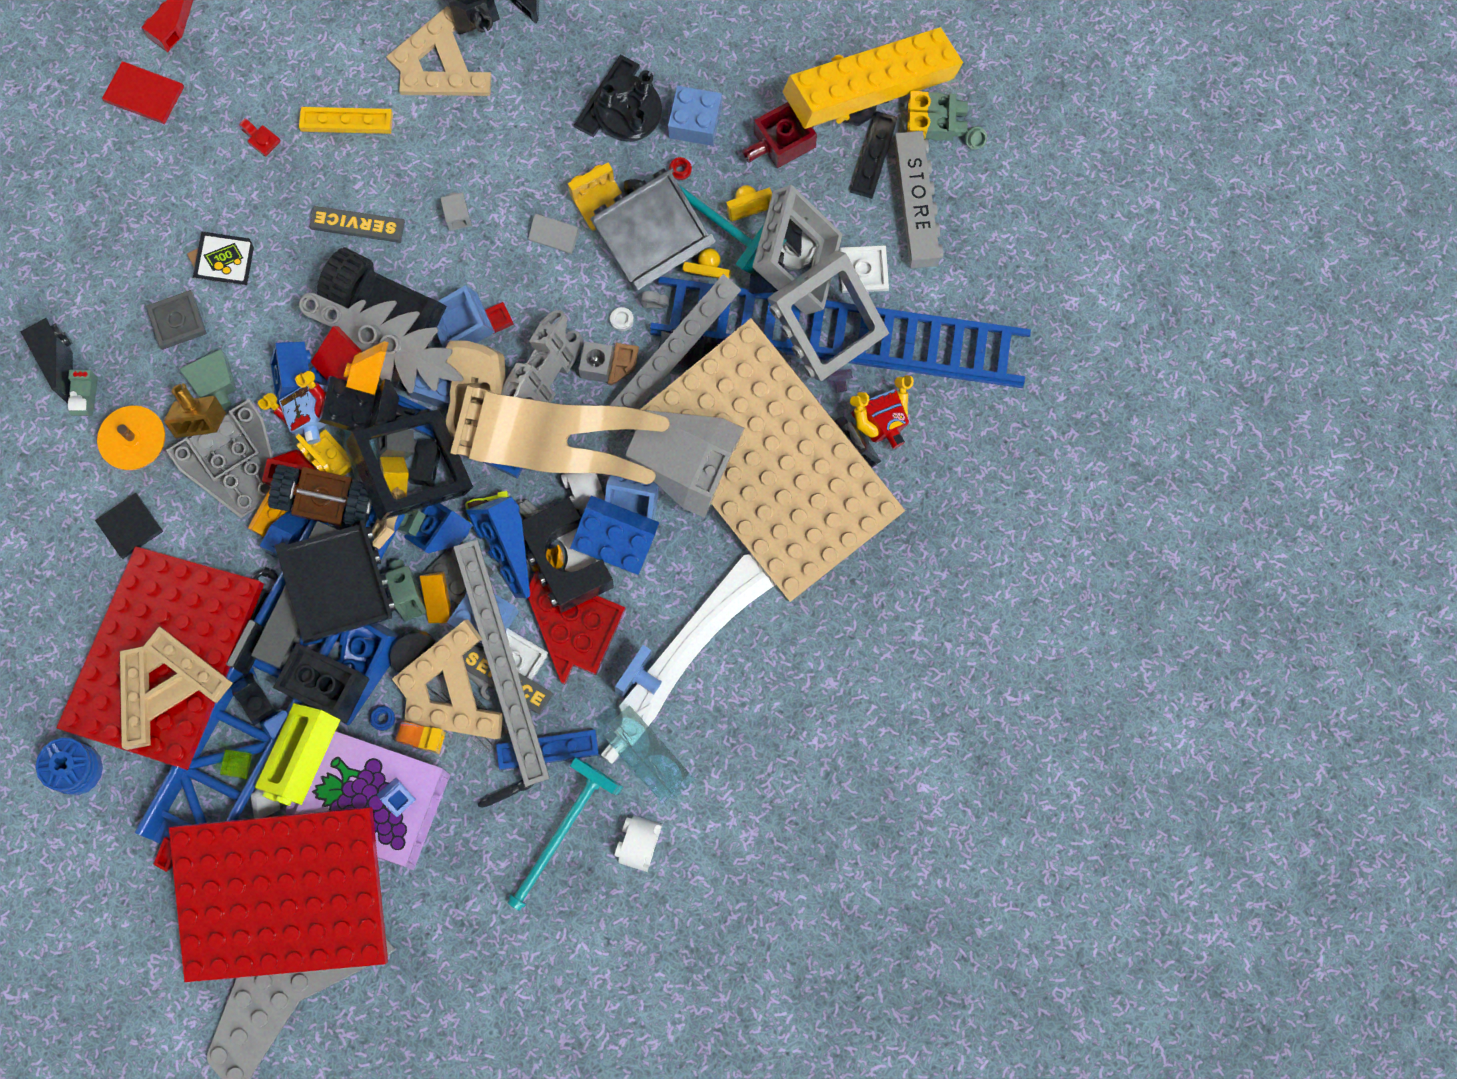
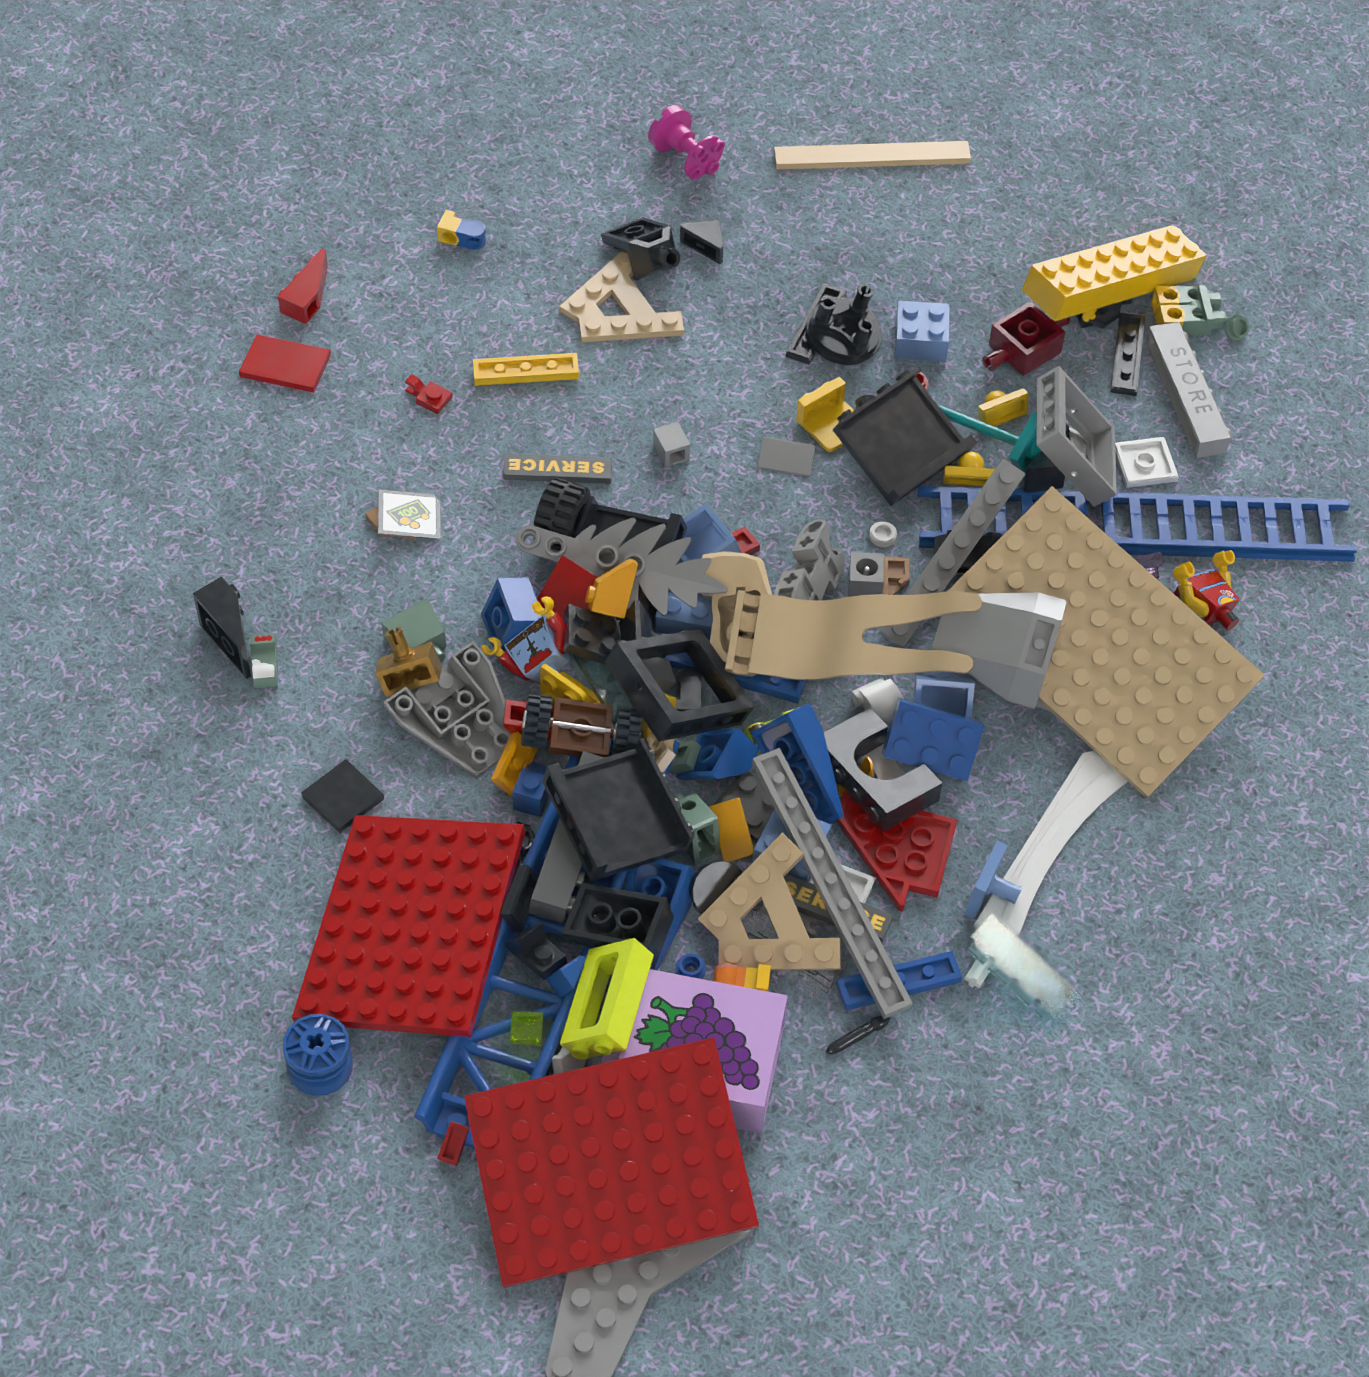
camera: 10 degrees left, 20 degrees down
light orange piece [97,406,165,470] -> none
tan plate [120,626,233,750] -> none
dark grey plate [146,290,207,350] -> none
slope [377,778,416,817] -> none
teal tile [507,758,624,911] -> none
white cylinder [615,816,663,872] -> none
light grey tile [641,291,669,308] -> none
light grey piece [767,251,889,381] -> none

